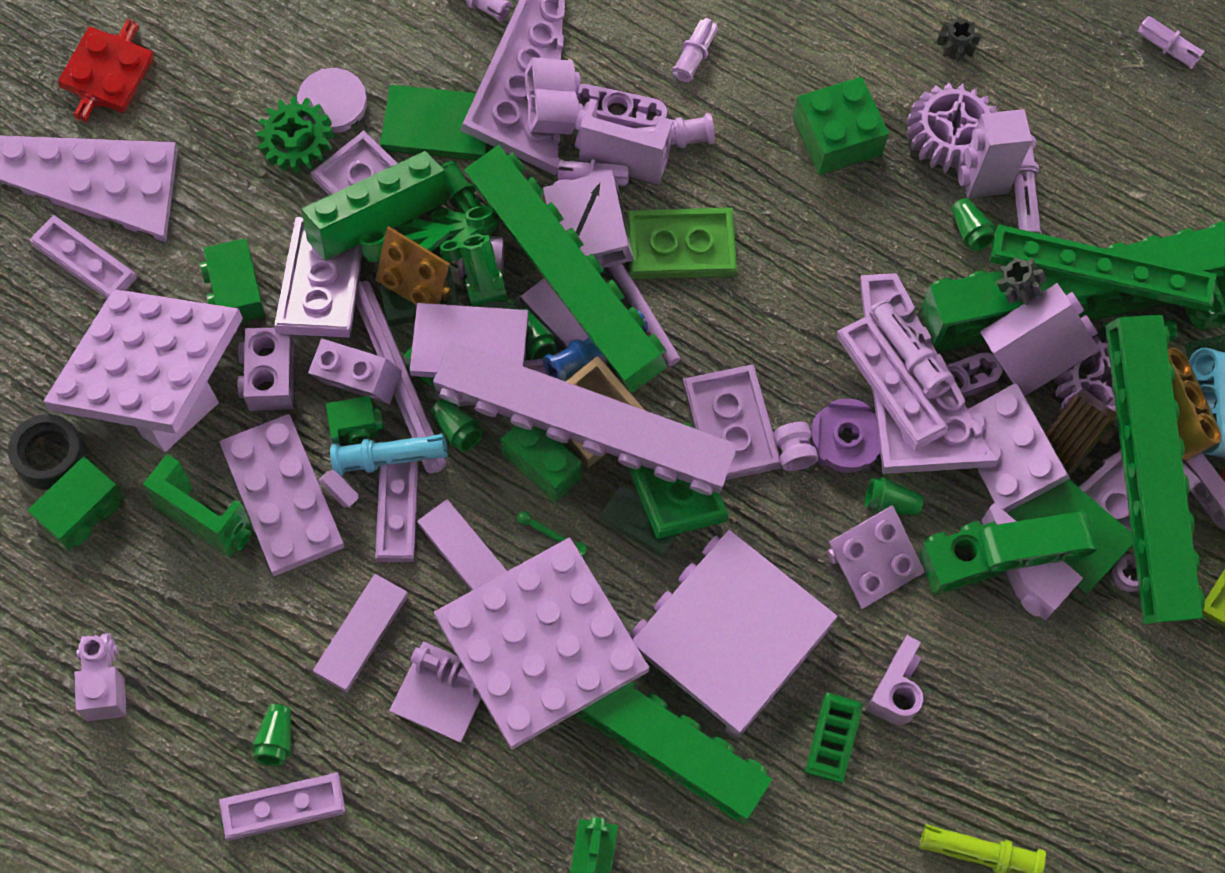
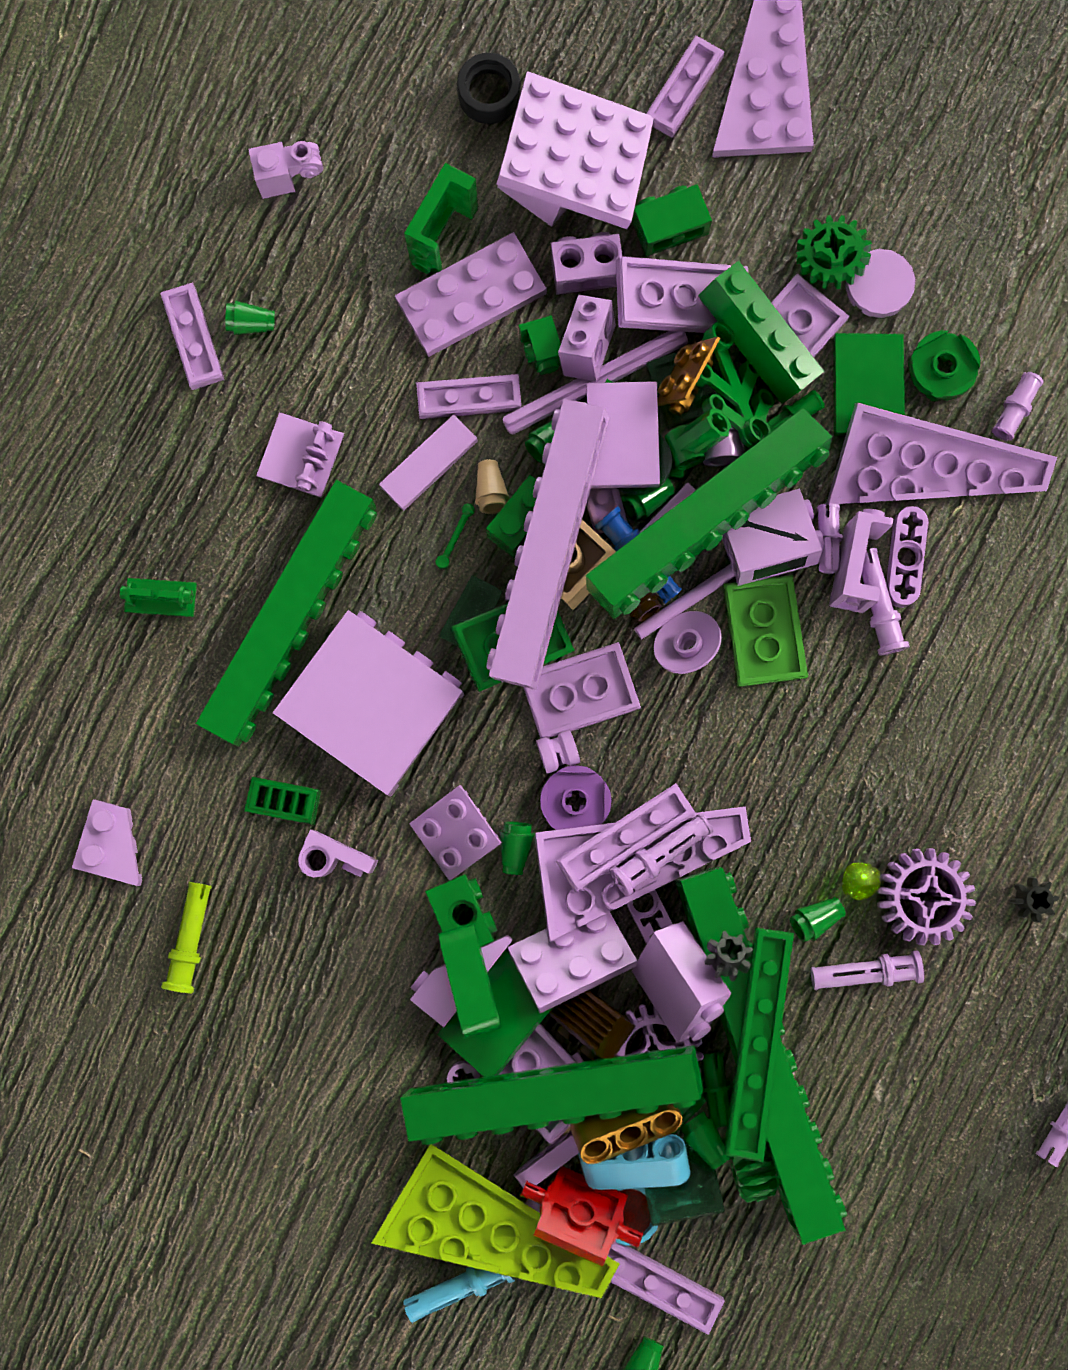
camera: 90 degrees right, 15 degrees up
green brick [28,456,124,551] -> none
red plate [58,19,154,122] -> none
lavender tile [313,574,408,693] -> none
lavender tile [318,470,359,507] -> none
medium azure pin [330,434,448,476] -> none
lavender plate [433,537,649,750] -> none
lavender brick [525,57,583,135] -> none
lavender axle [672,18,718,82] -> none
green brick [793,76,889,175] -> none
lavender brick [958,109,1032,198] -> none
none -> tan cone [475,460,509,514]
none -> lavender dish [654,611,722,674]
none -> green cone [680,1111,731,1171]
none -> clear neon green piece [842,862,881,900]
none -> green plate [908,330,981,402]

